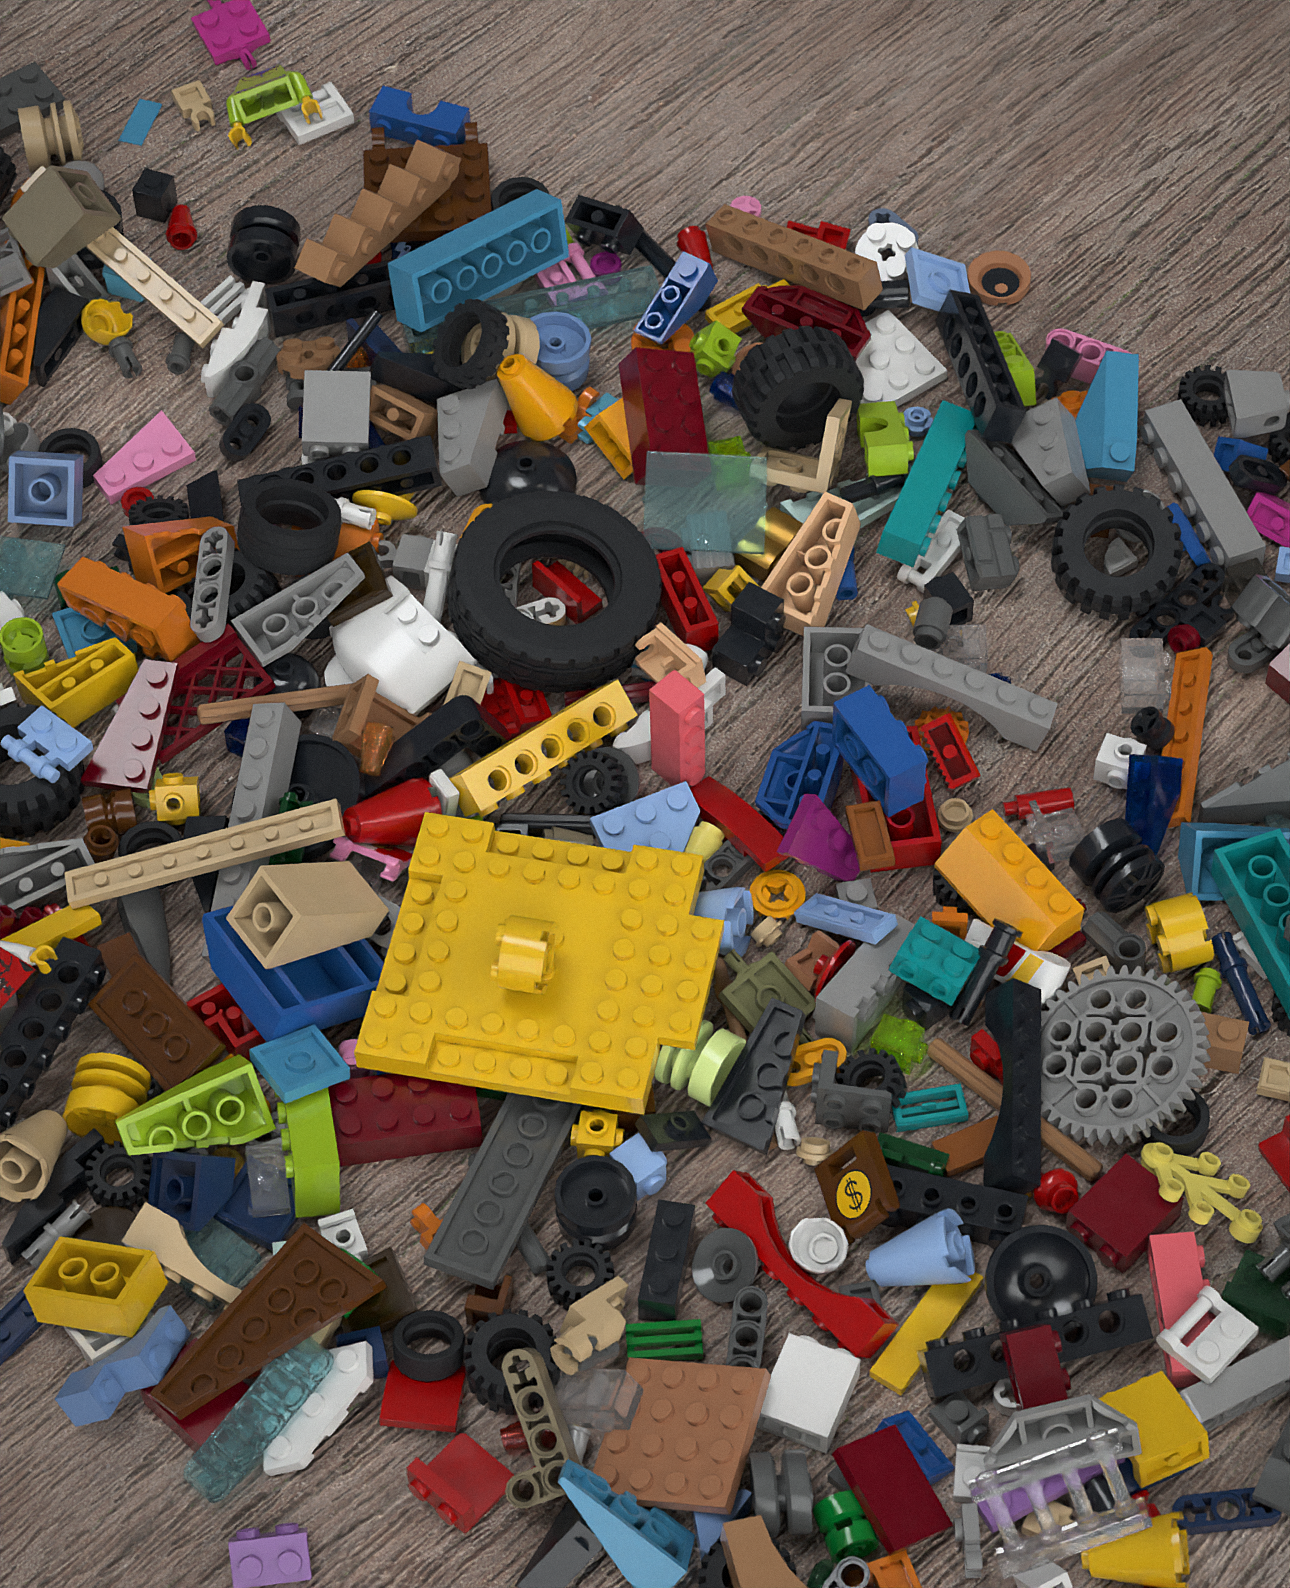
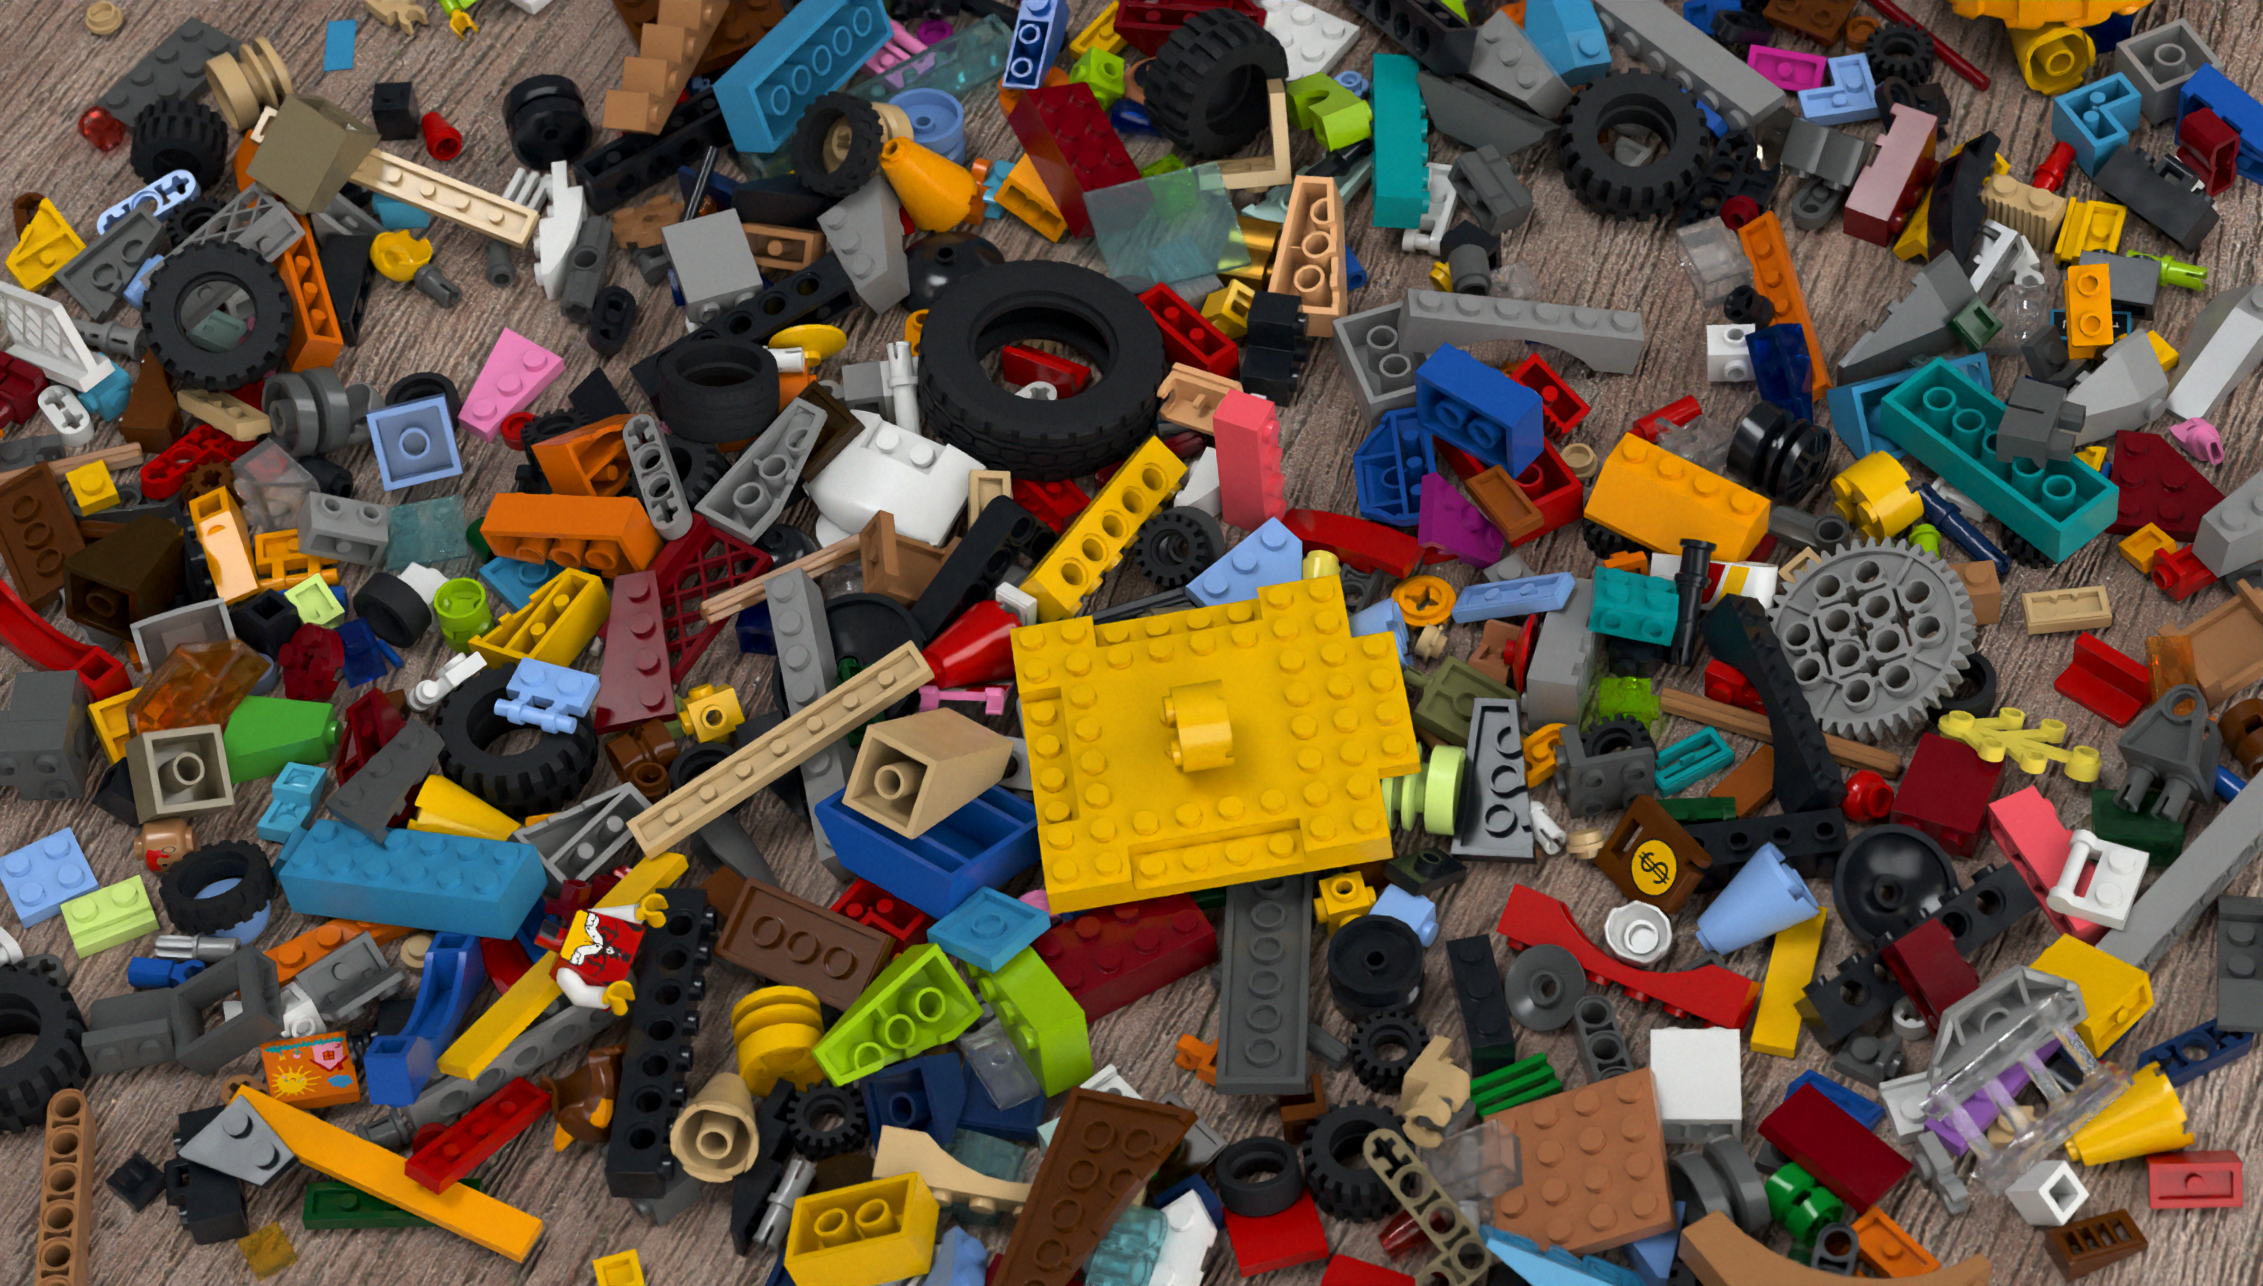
camera: 15 degrees left, 5 degrees down
clear orange cone [359,722,395,776] -> none

